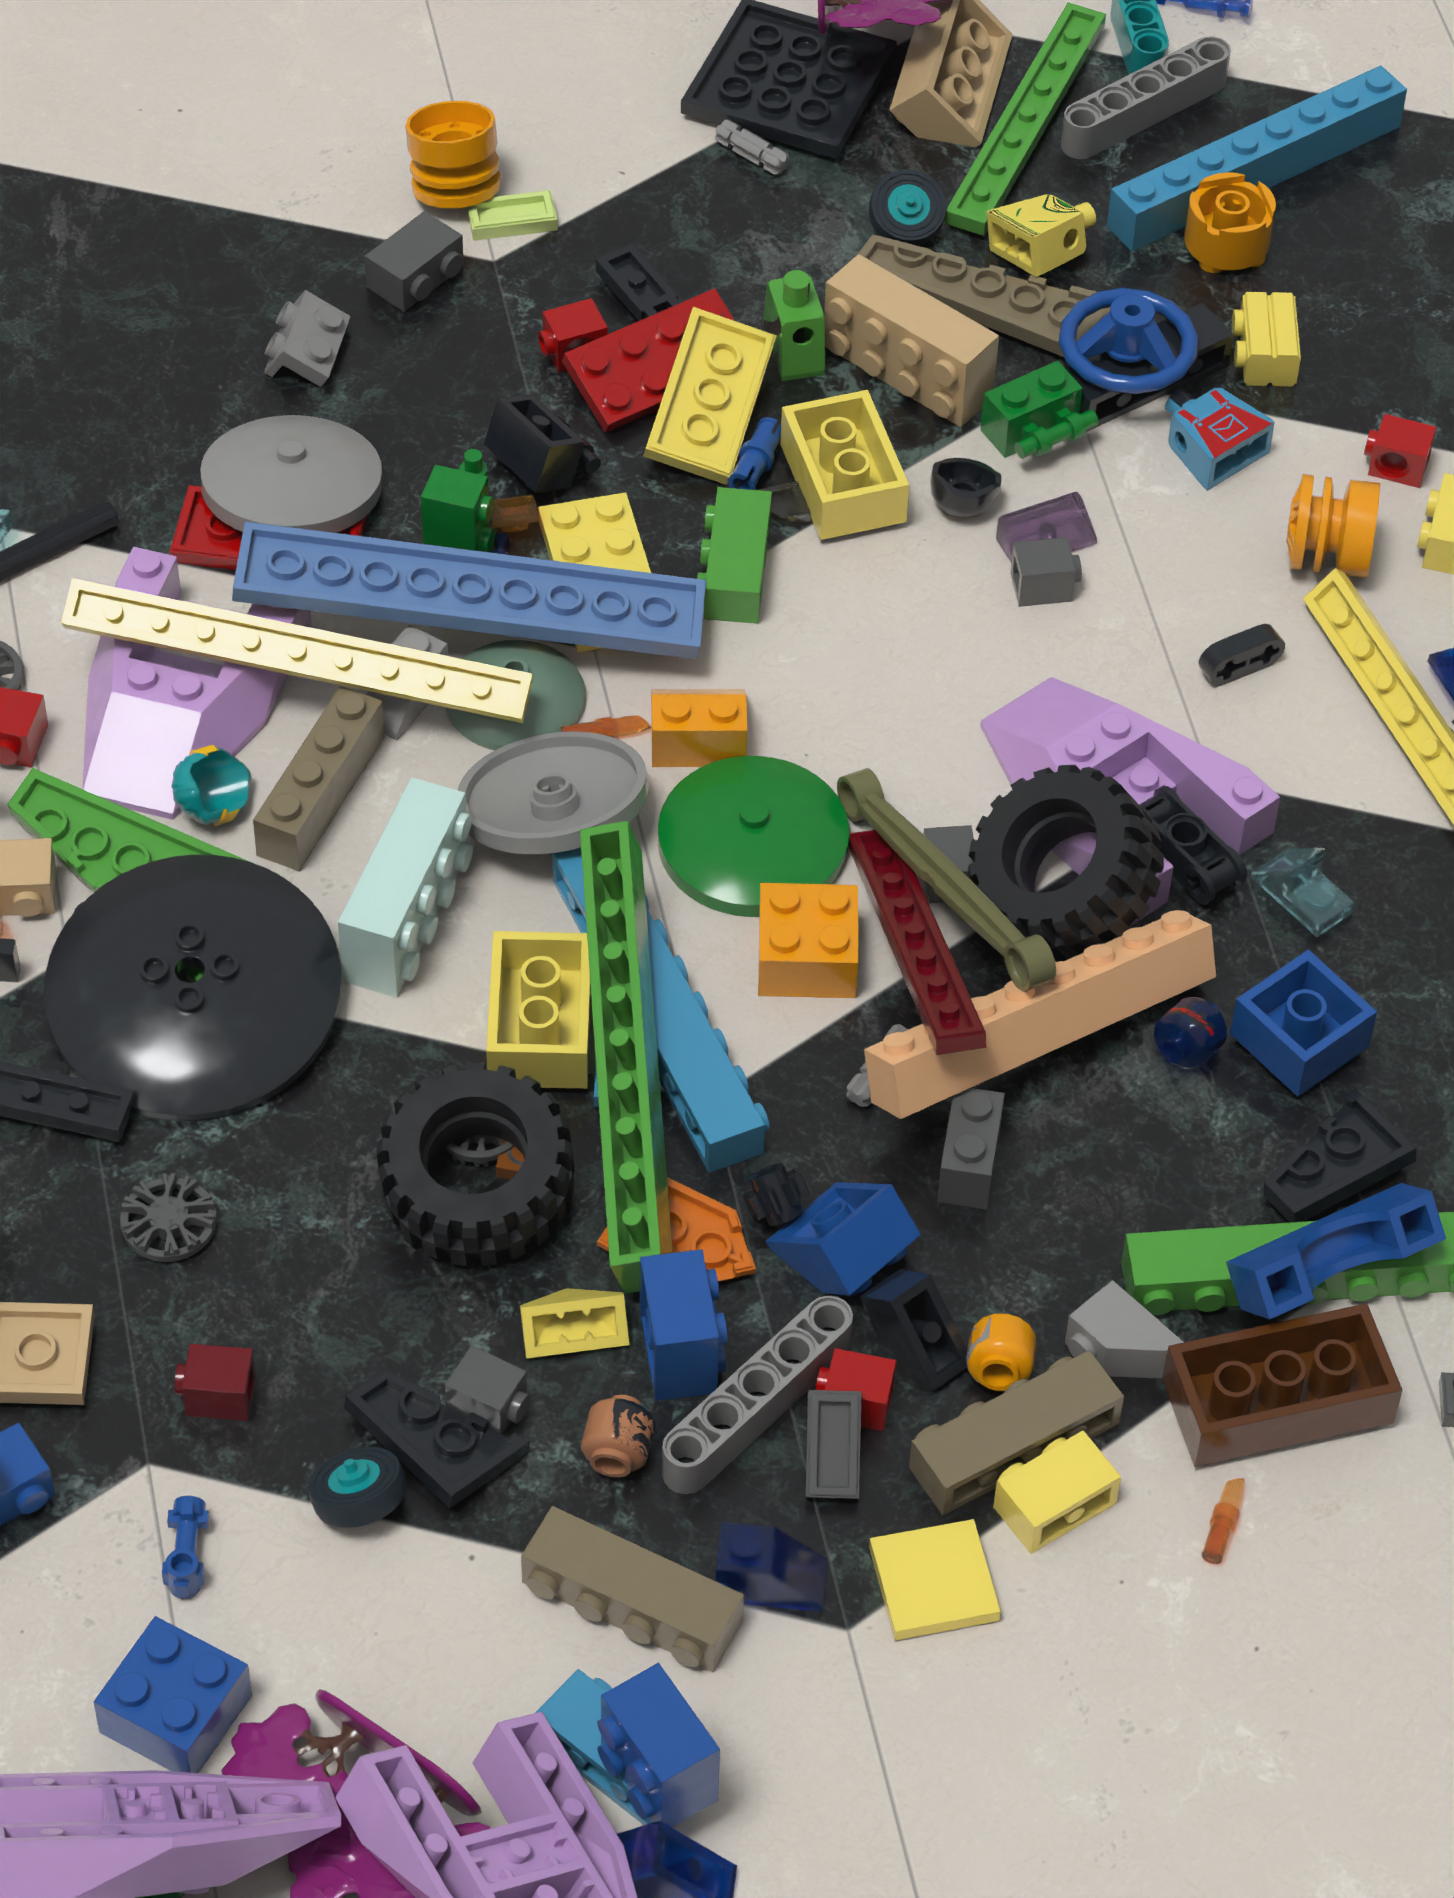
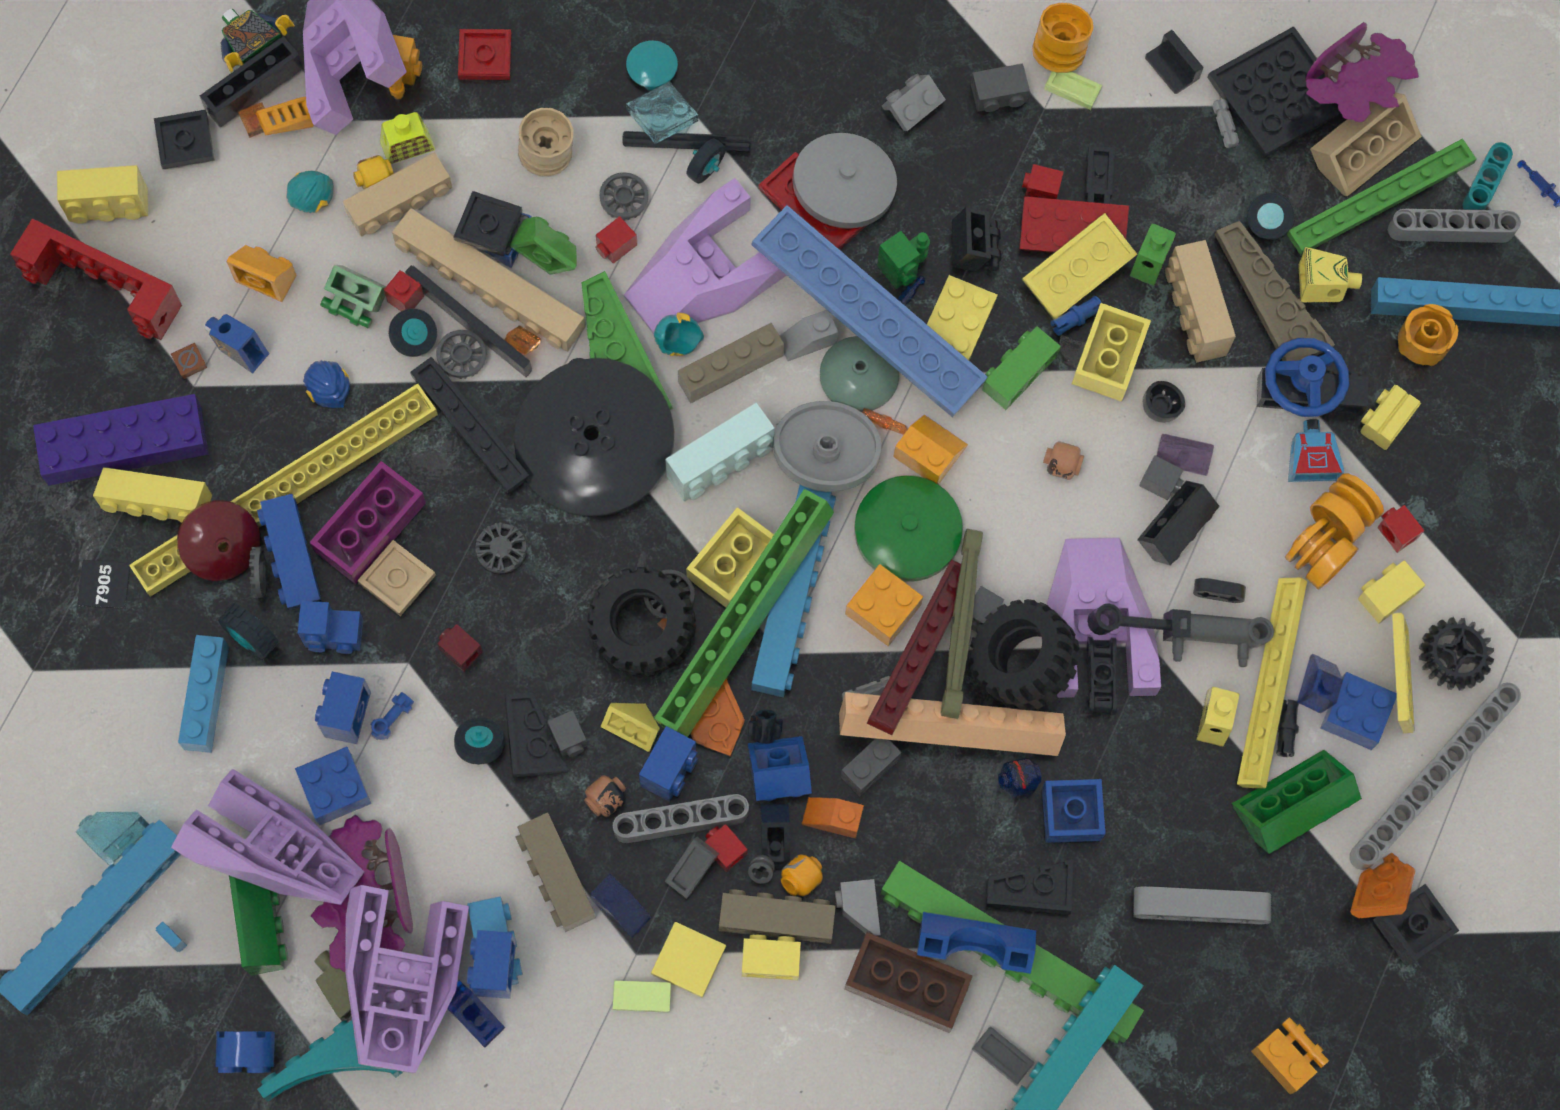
camera: 35 degrees right, 20 degrees up
plate [61,578,533,723] -> none
clear orange plate [491,495,538,532] -> none
green brick [980,360,1098,459] -> none
clear orange piece [1201,1478,1245,1564] -> none
clear light blue slope [1251,848,1354,937] -> none
none -> blue brick [315,671,371,744]
none -> yellowish green tile [613,980,671,1012]
none -> black wheel [686,139,726,183]
none -> dark grey bush [748,855,775,884]
none -> orange slope [802,797,864,839]
none -> nougat head [1043,441,1084,480]
none -> piece [1087,603,1274,667]
none -> black brick [1137,481,1220,566]
none -> black panel [1145,30,1204,94]
none -> light yellow torso [1196,687,1239,747]
none -> light orange wheel [1310,473,1384,543]

